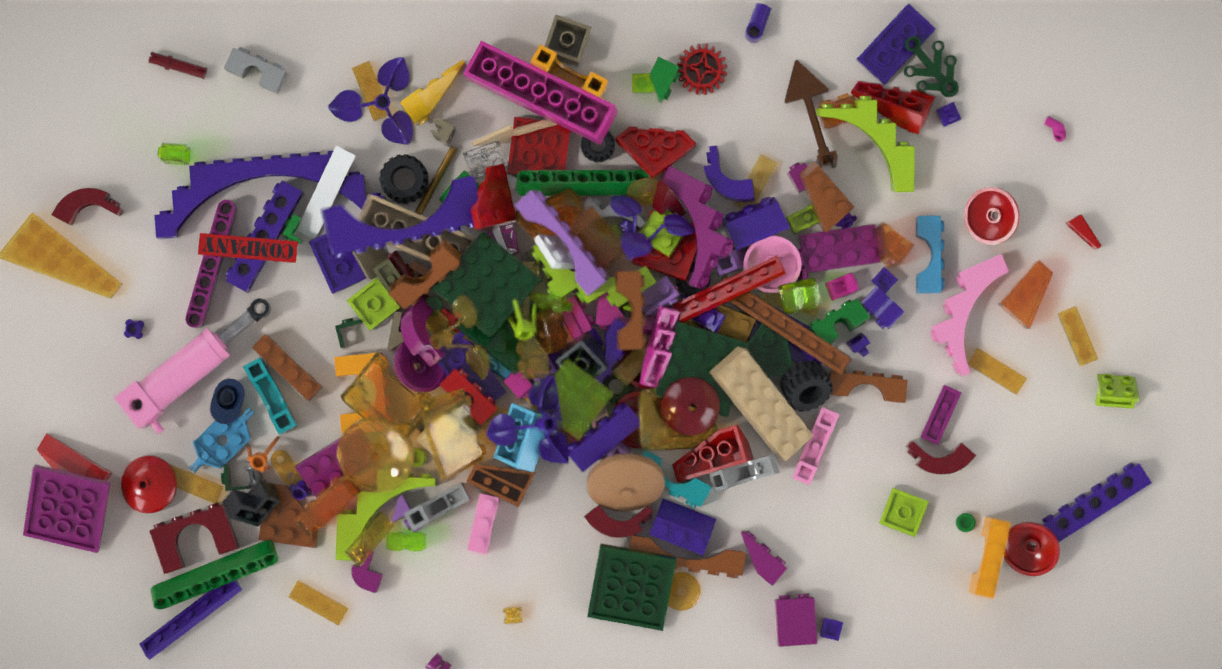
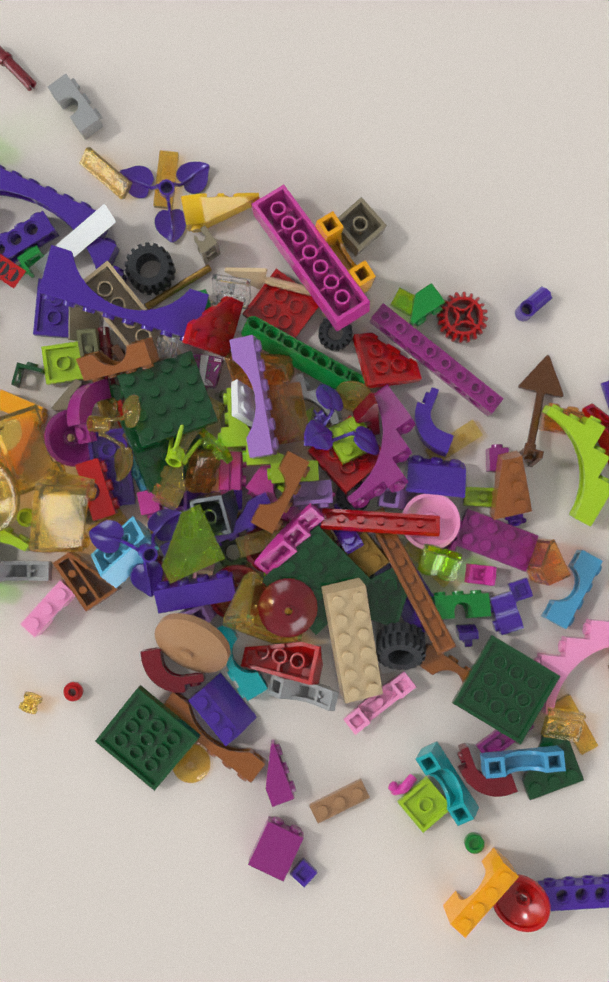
camera: 25 degrees right, 0 degrees up
none -> red plate [63,682,83,702]
none -> clear yellow tile [79,147,133,200]
none -> clear plate [157,337,178,358]
none -> medium nougat plate [309,778,370,824]
none -> magenta brick [369,303,504,416]
none -> dark pink arm [388,774,417,796]
none -> teal arch [415,741,479,826]
none -> dark green plate [452,635,561,744]
none -> dark azure arch [480,745,566,779]
none -> dark green plate [522,724,584,800]
none -> clear yellow plate [541,707,587,742]

